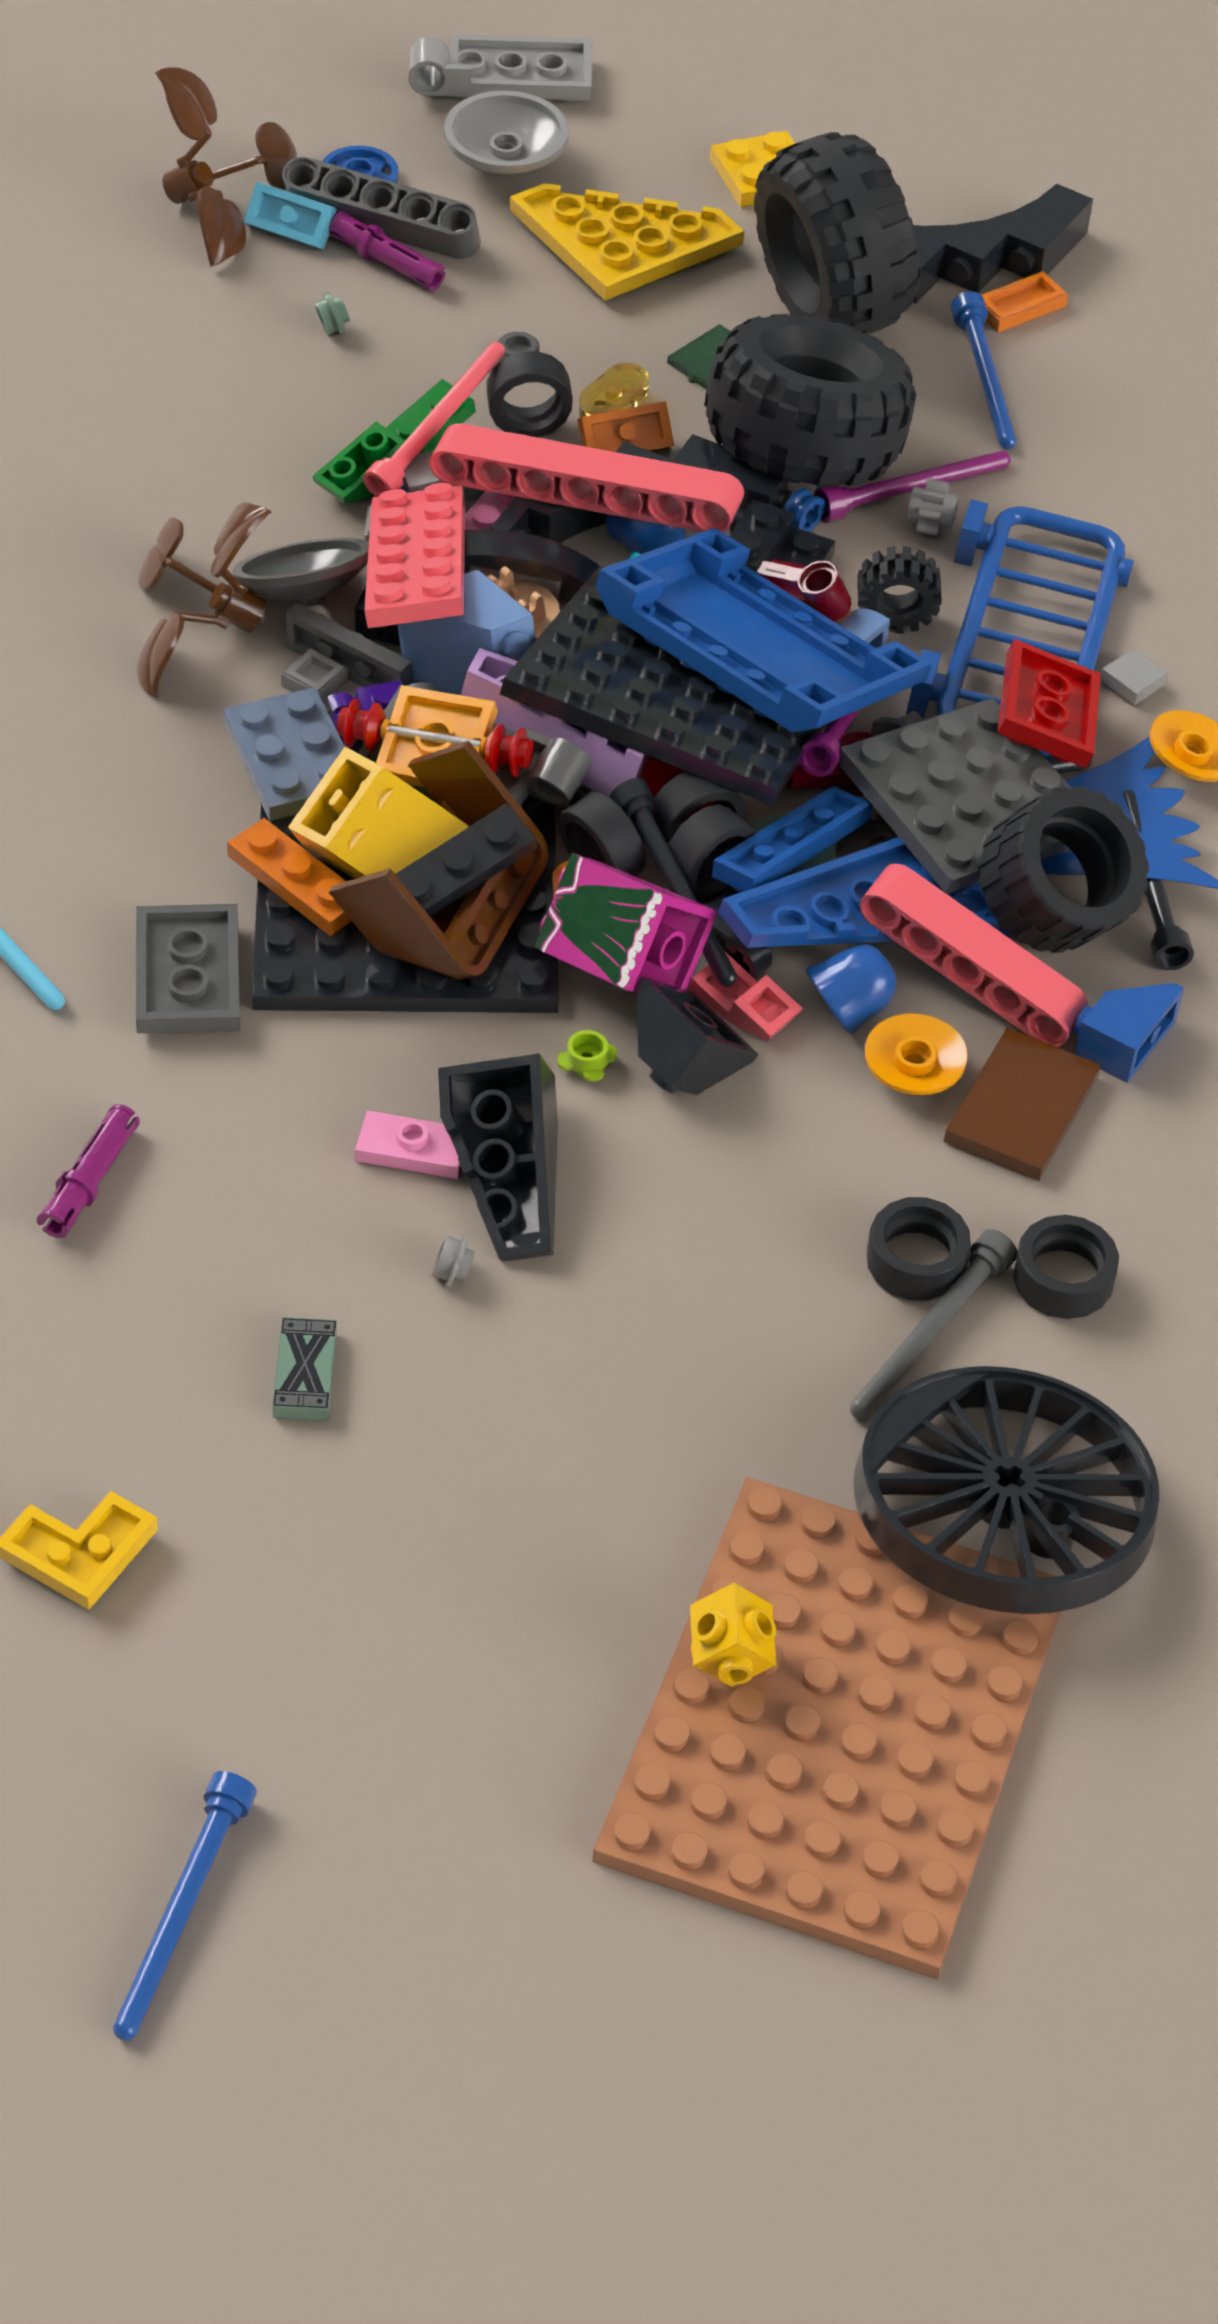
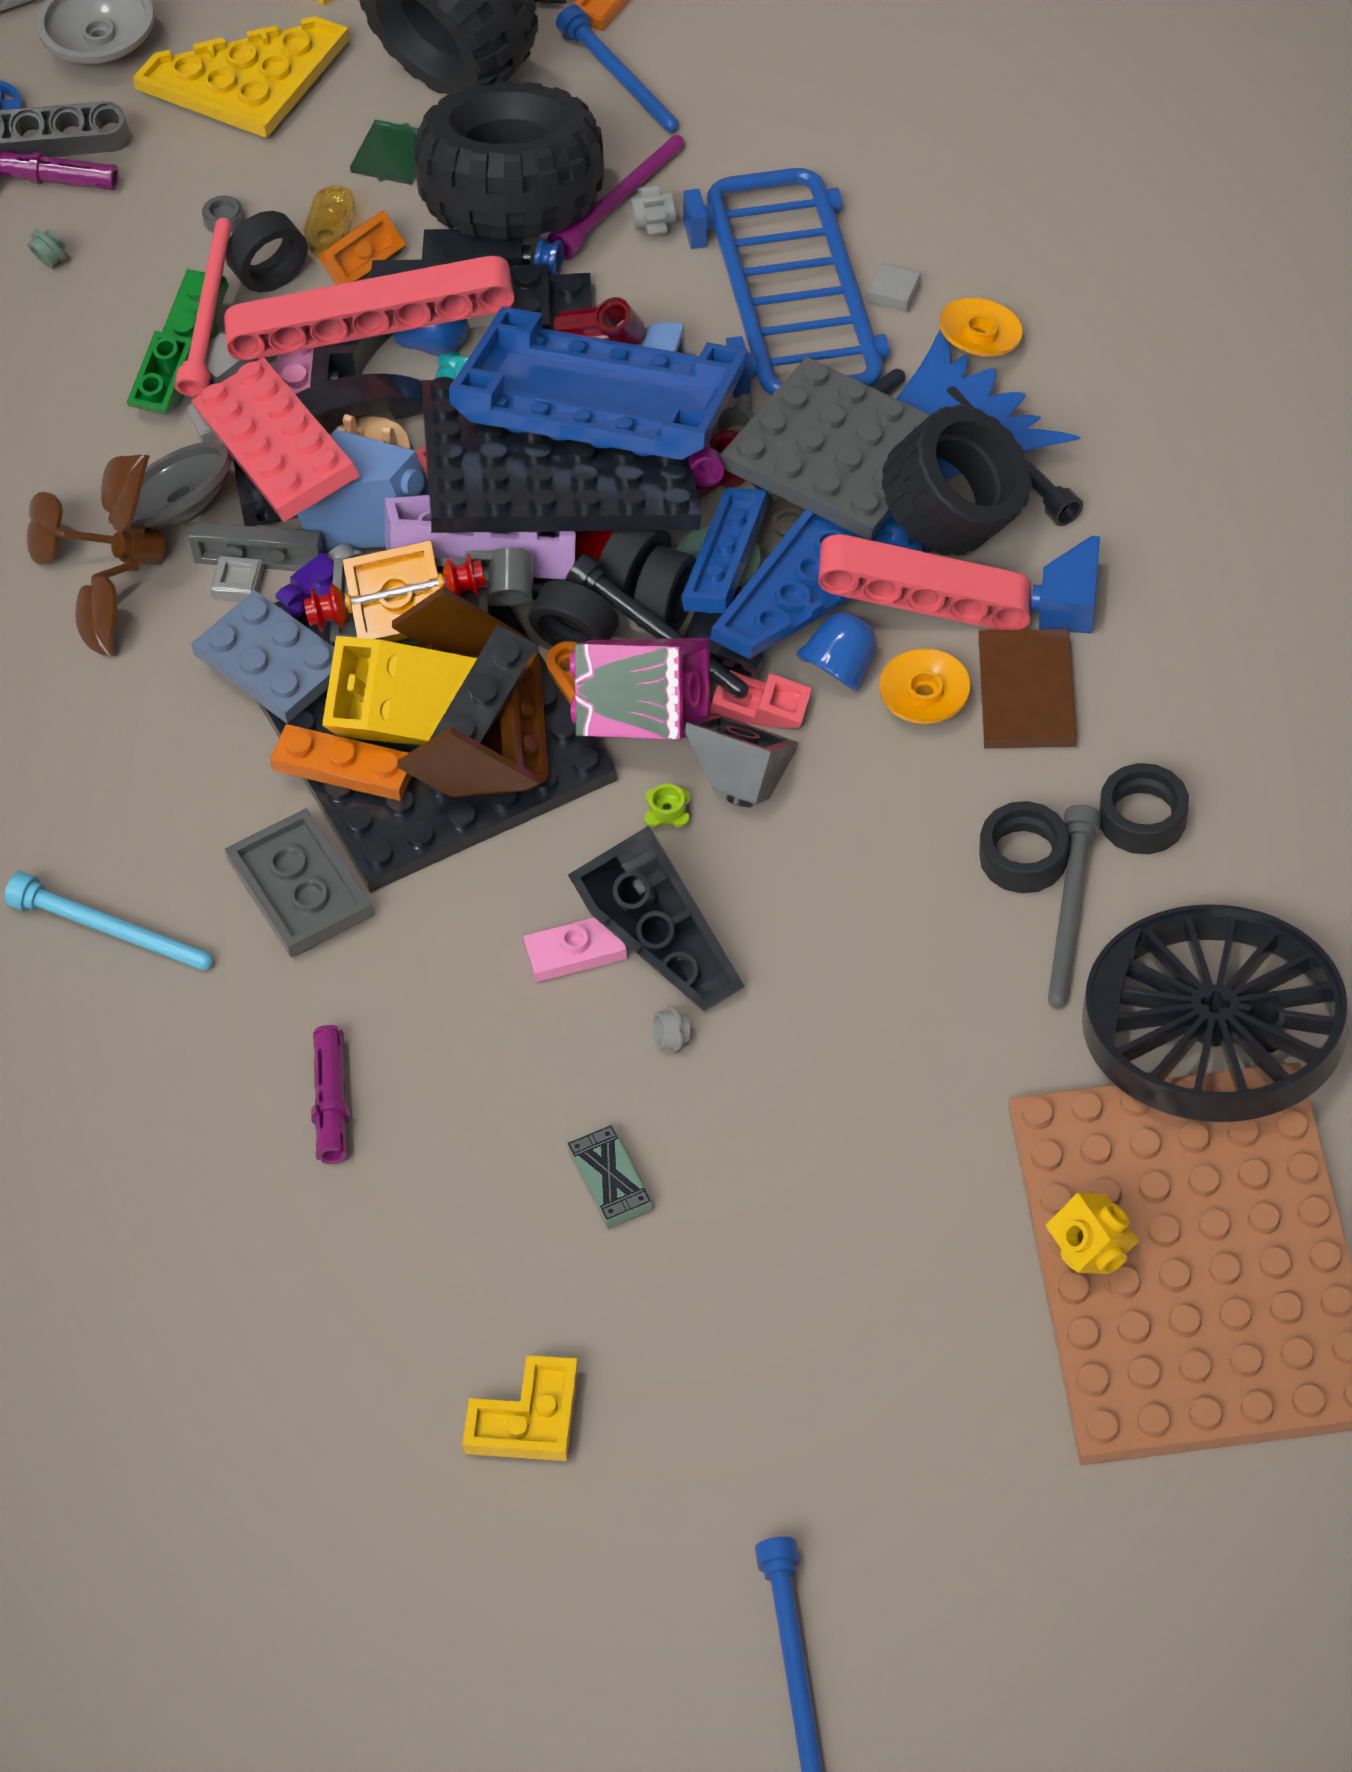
camera: 20 degrees left, 5 degrees up
black tyre [857,546,942,634] -> none
red plate [997,639,1101,768] -> none

